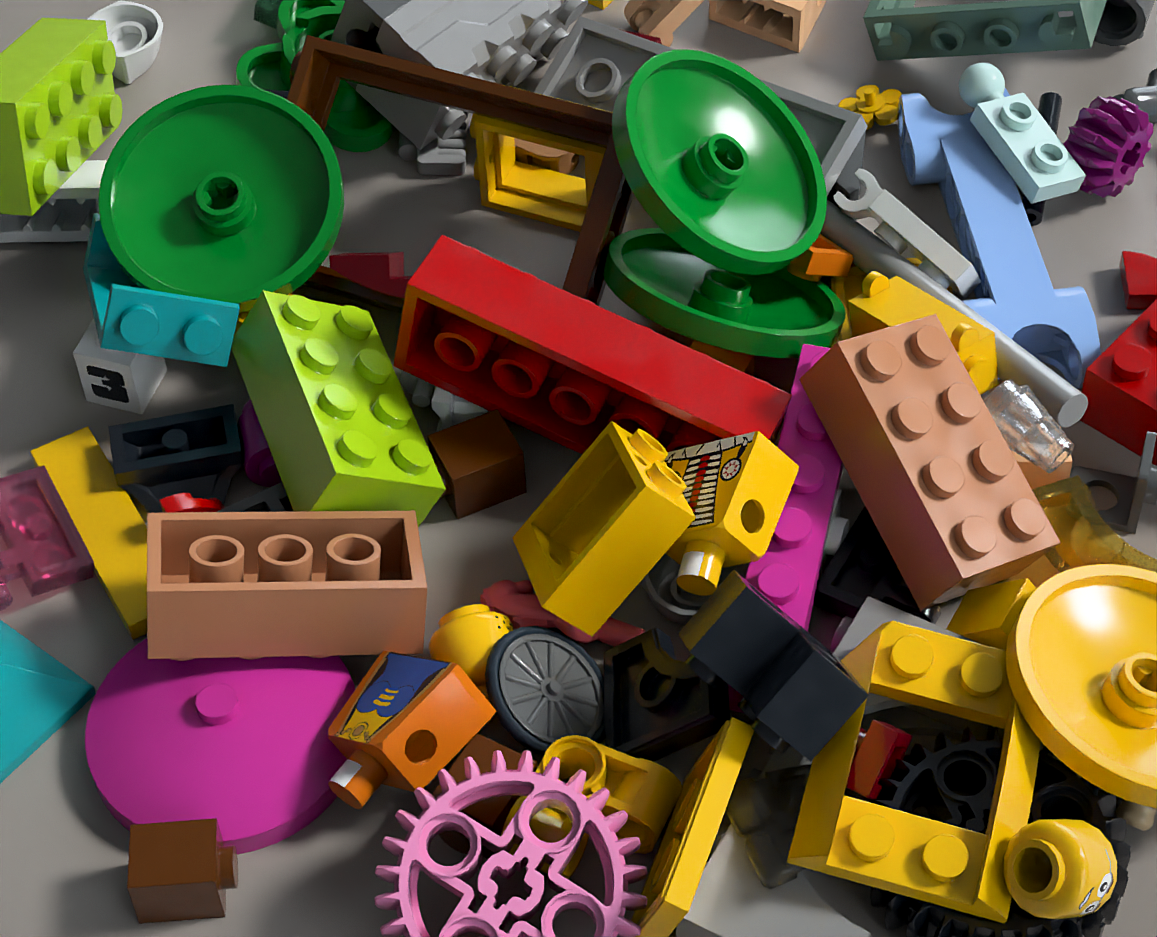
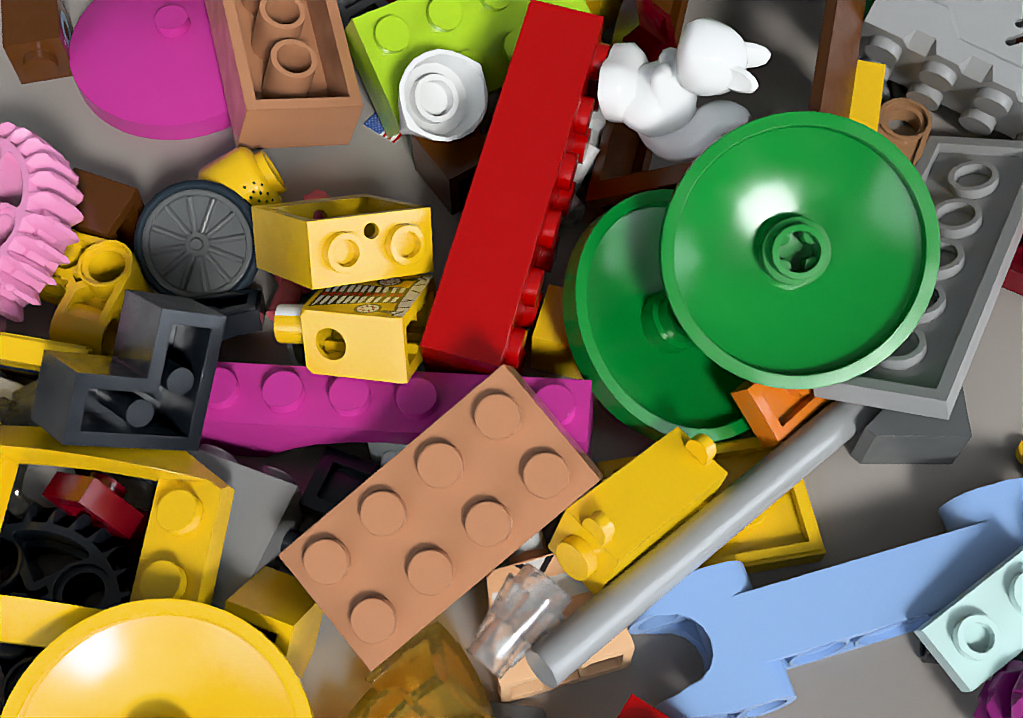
camera: 80 degrees right, 10 degrees up
orange torso [328,651,497,809] -> none
white plate [833,168,981,299] -> none
none -> white hat [398,49,488,142]
none -> white animal [597,18,771,163]

